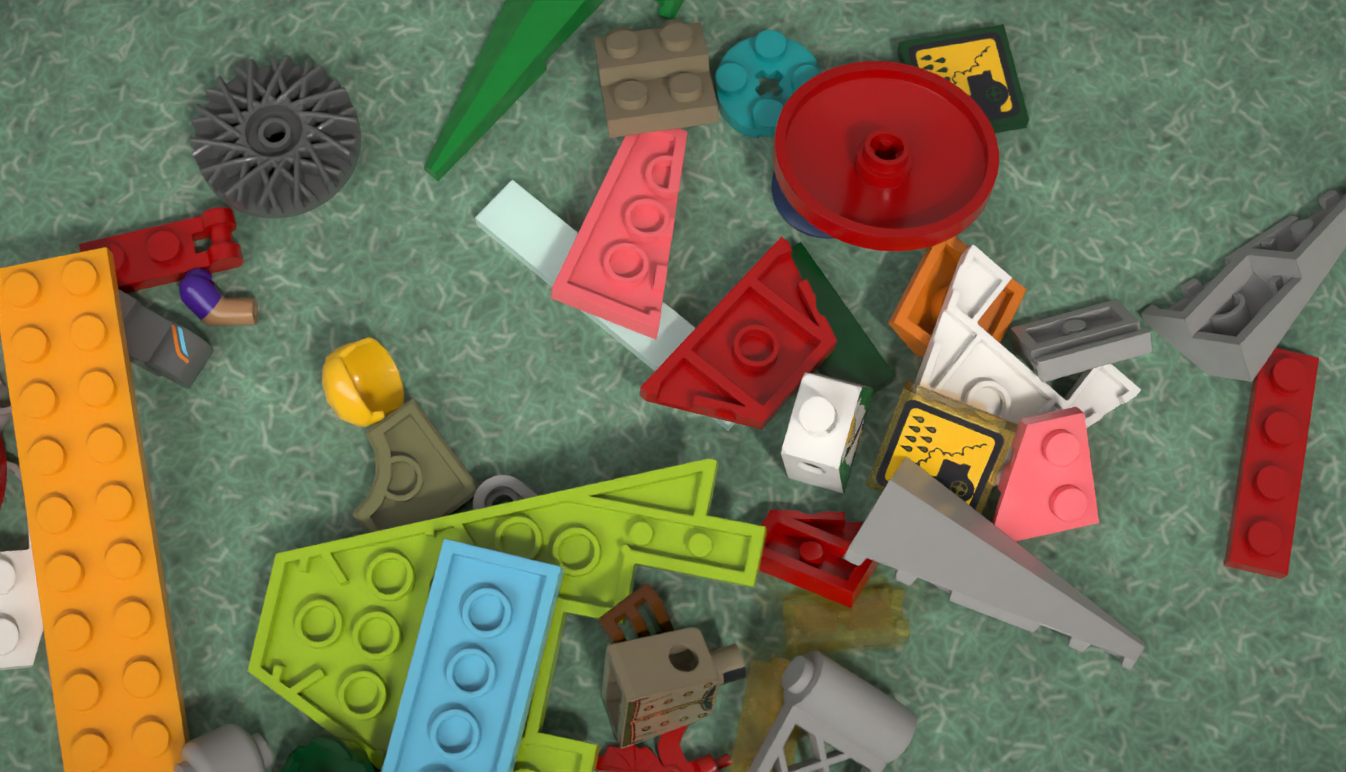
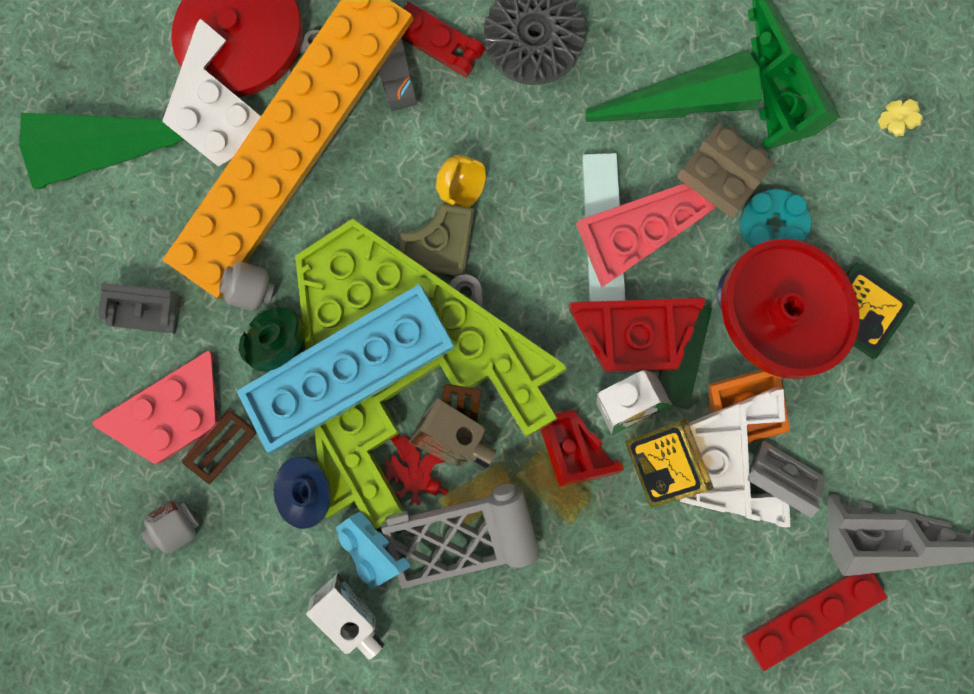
camera: 50 degrees right, 10 degrees up
arm [179,268,258,326] -> none
light grey wedge [843,456,1146,670] -> none
coral wing [992,407,1099,541] -> none

